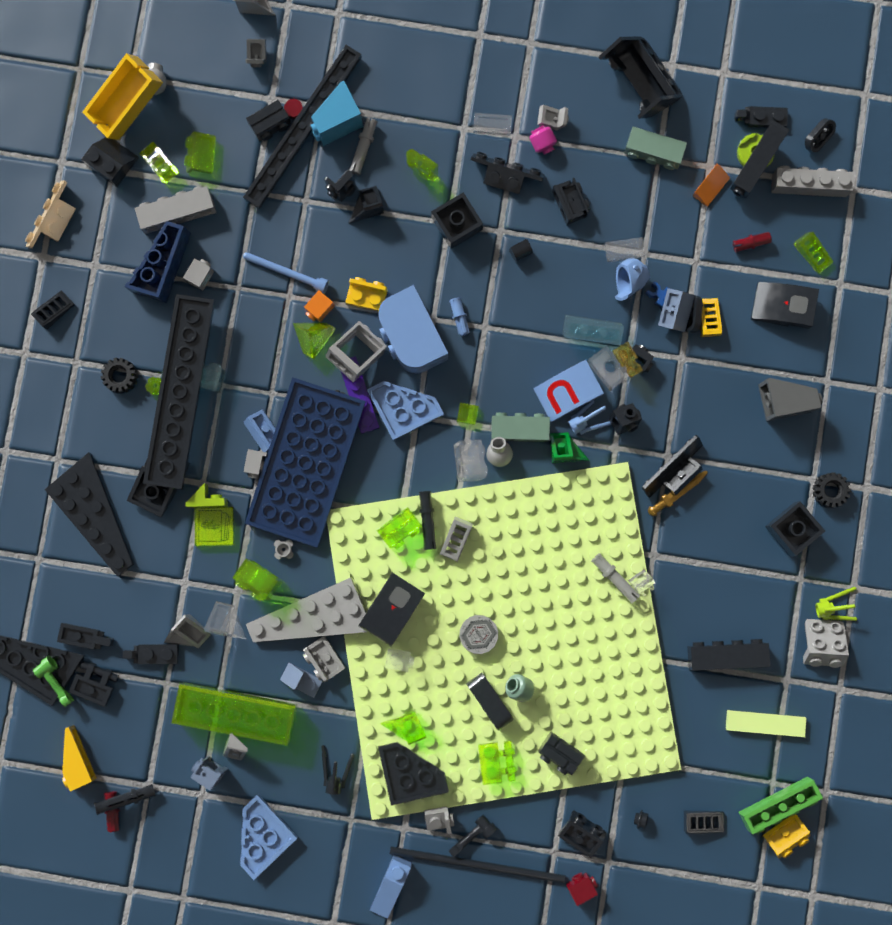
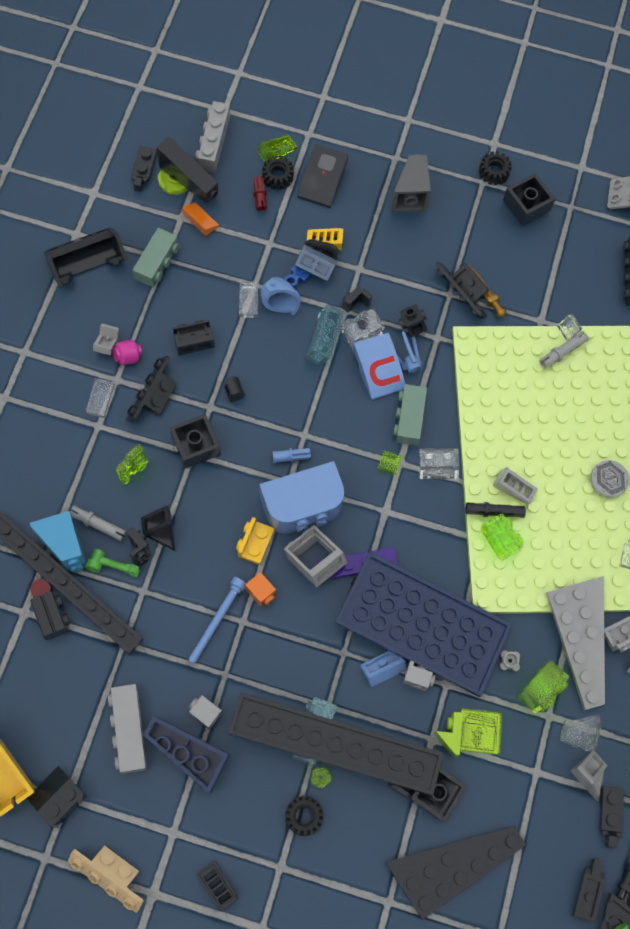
camera: 90 degrees left, 15 degrees down
clear neon green slope [139,142,179,183] -> none
clear neon green bracket [184,131,216,174] -> none
clear neon green slope [293,323,336,359] -> none
black slope [358,572,425,647] -> none
medium blue plate [367,381,444,441] -> none
light grey piece [486,437,513,467] -> none
green slope [550,432,590,463] -> none
clear yellow plate [612,342,643,378] -> none
black plate [805,118,836,152] -> none
lime plant [815,587,857,621] -> none
none -> bright green brick [85,549,140,577]
none -> black tyre [262,156,294,190]

